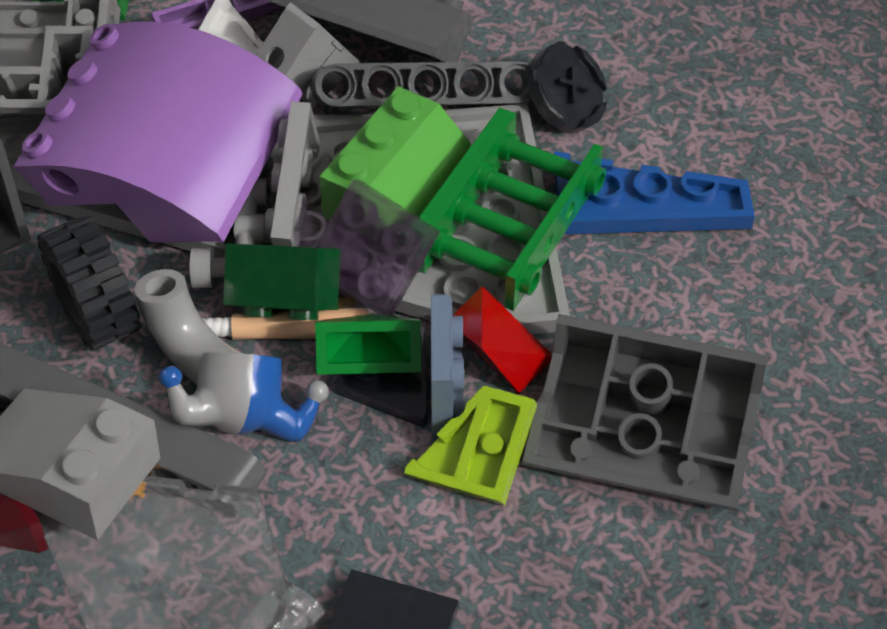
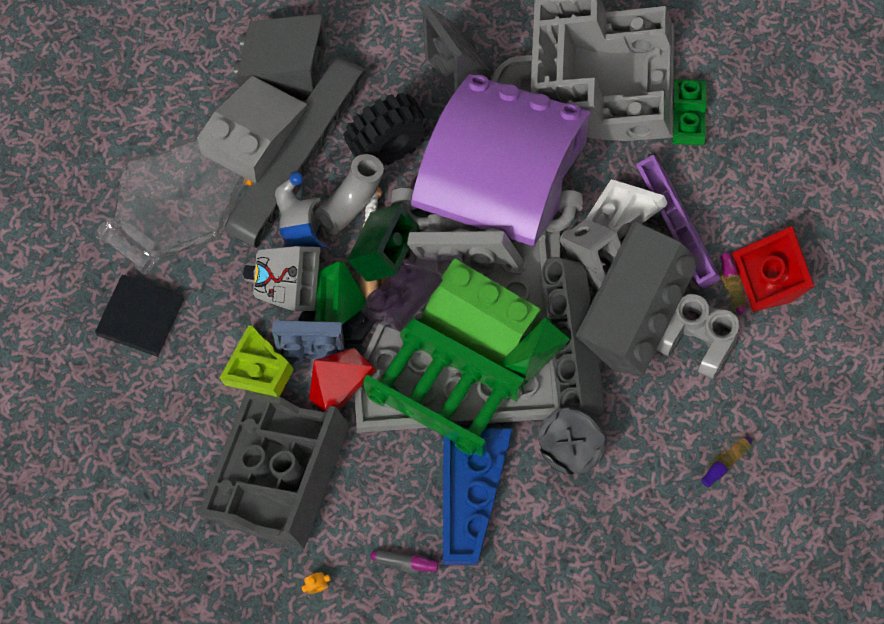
camera: 95 degrees right, 15 degrees up
none -> light grey torso [243,246,320,311]
none -> light orange piece [301,572,331,594]
none -> piece [370,549,439,574]
none -> green slope [498,317,570,386]

